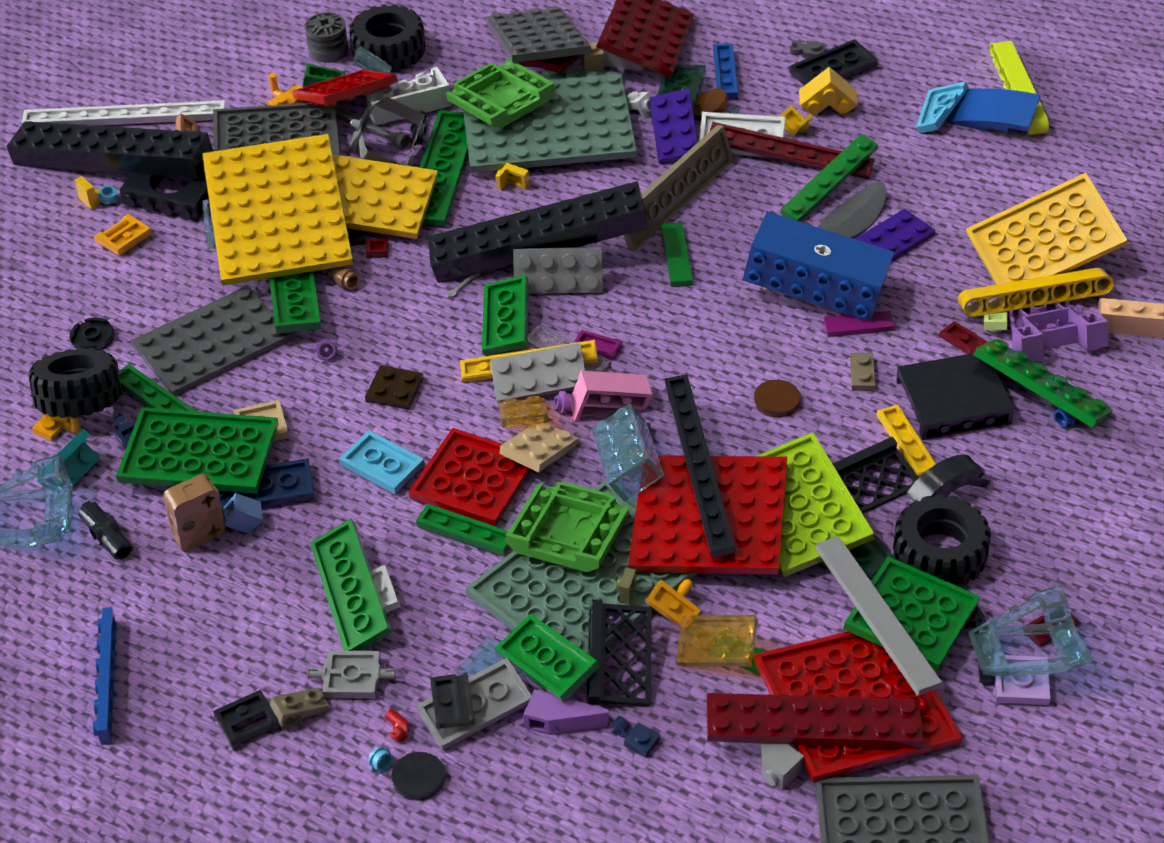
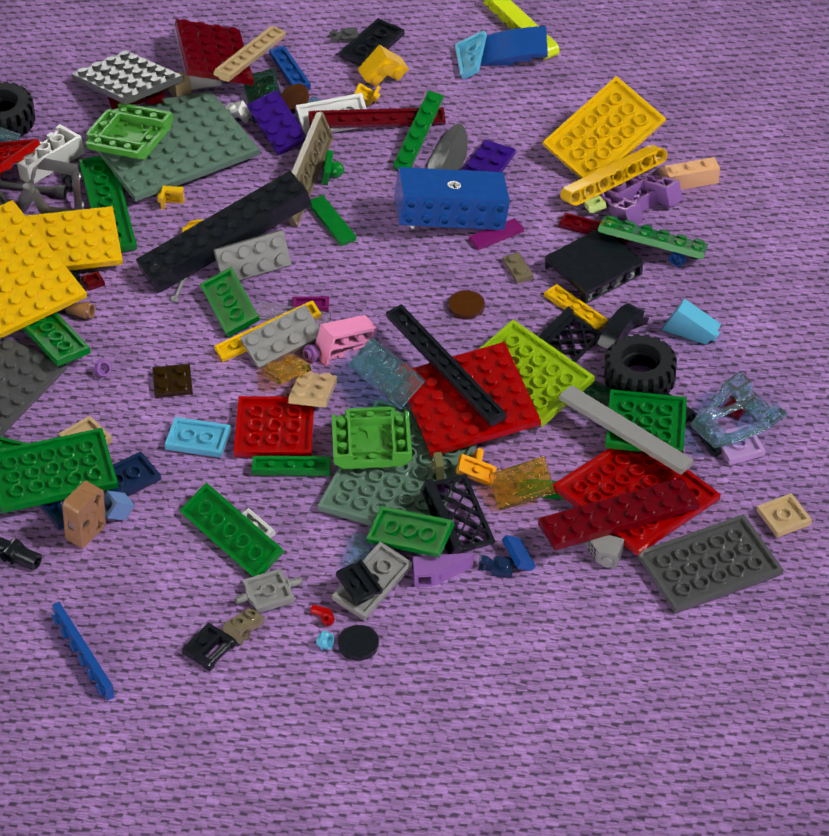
camera: 25 degrees left, 0 degrees up
none -> tan plate [214,25,286,82]
none -> green tile [321,150,344,185]
none -> blue tile [502,535,536,571]
none -> medium azure slope [662,299,721,345]
none -> tan plate [757,493,812,538]

